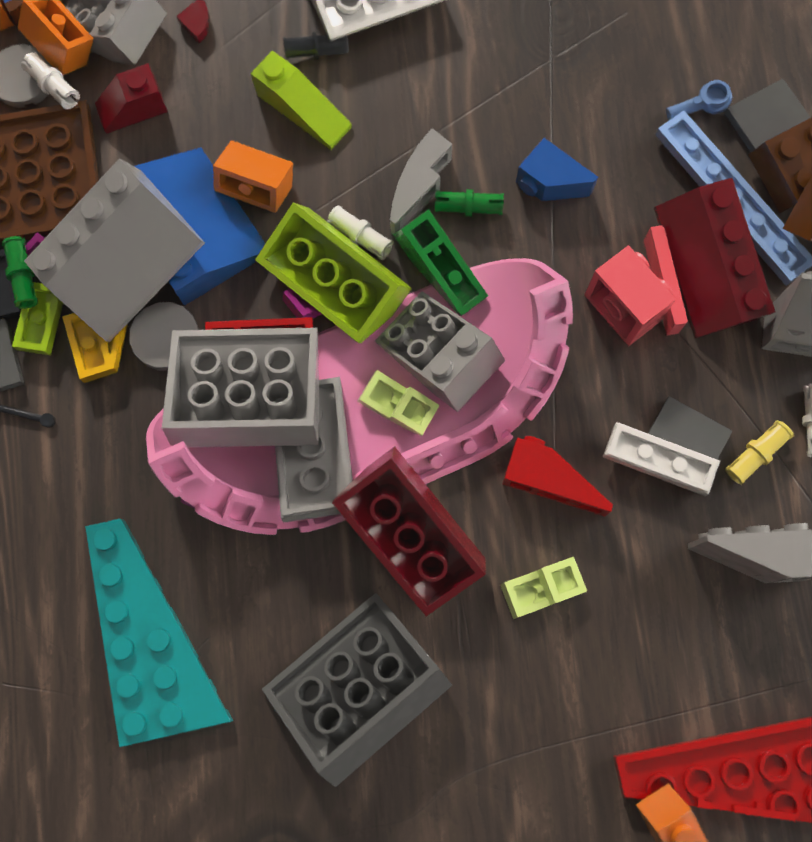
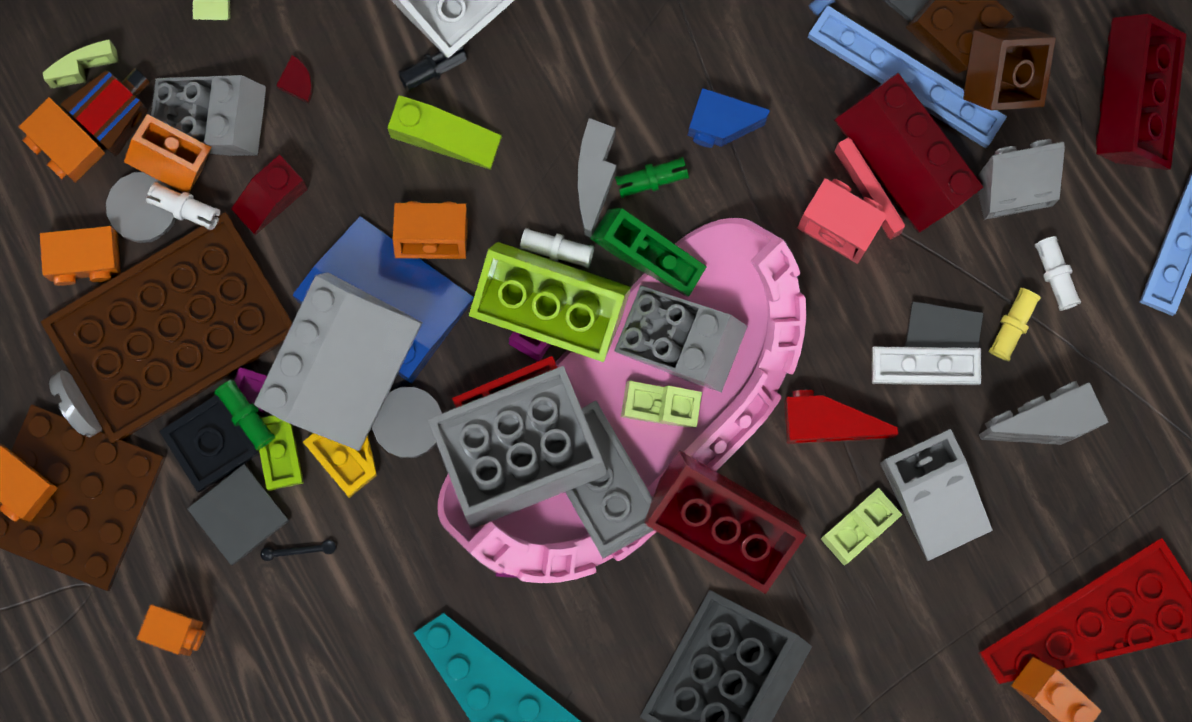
camera: 25 degrees left, 5 degrees up
none -> light grey slope [880,429,993,561]

